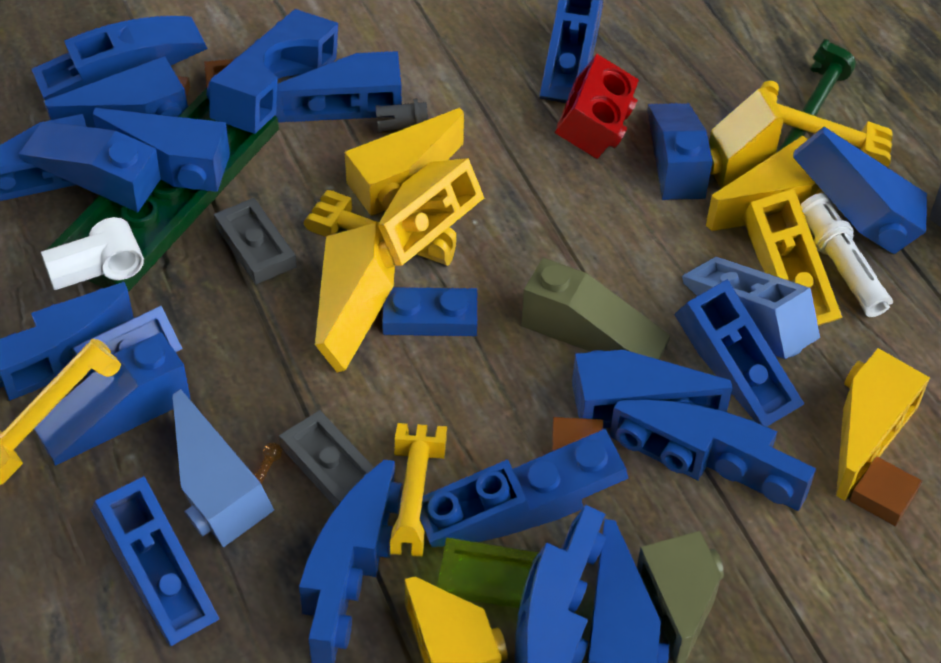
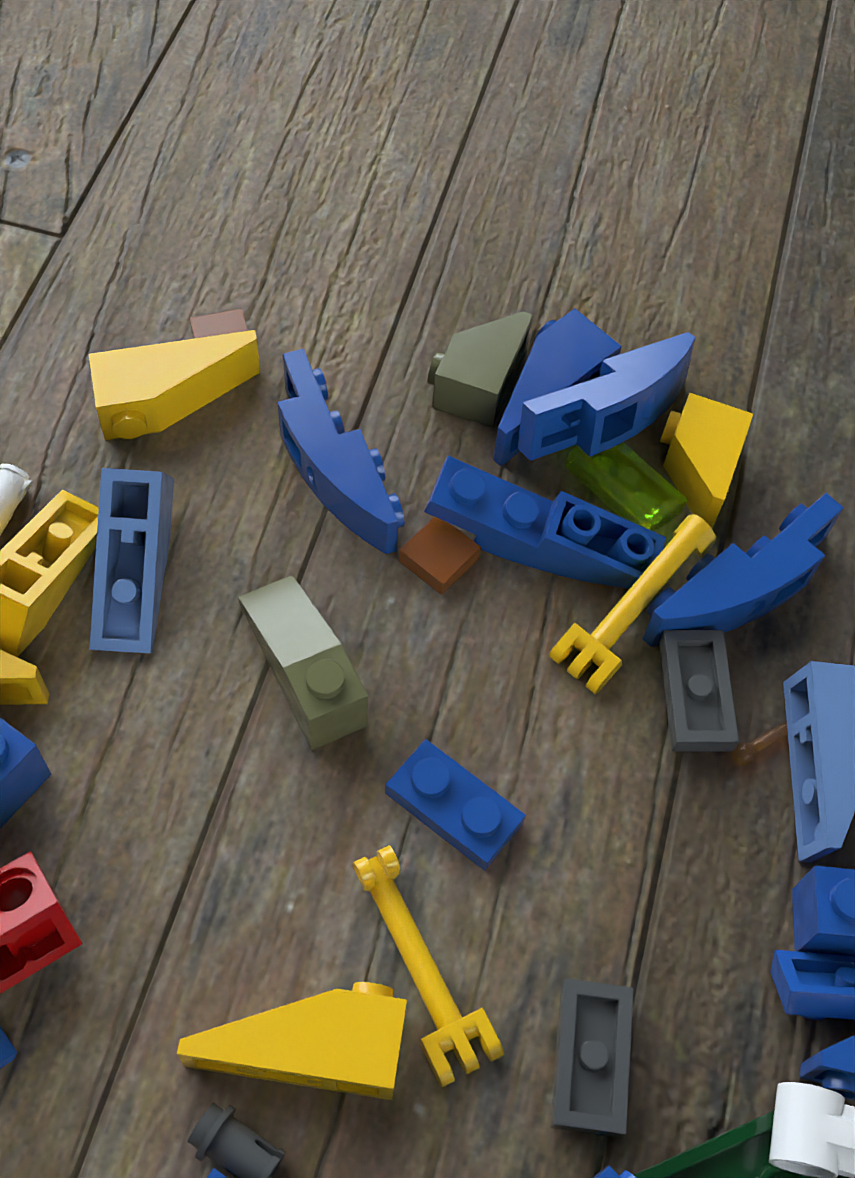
camera: 145 degrees left, 10 degrees up
yellow slope [315,223,396,373] -> none
yellow slope [378,158,484,266] -> none
blue slope [572,350,733,428] -> none
blue slope [674,279,804,427] -> none

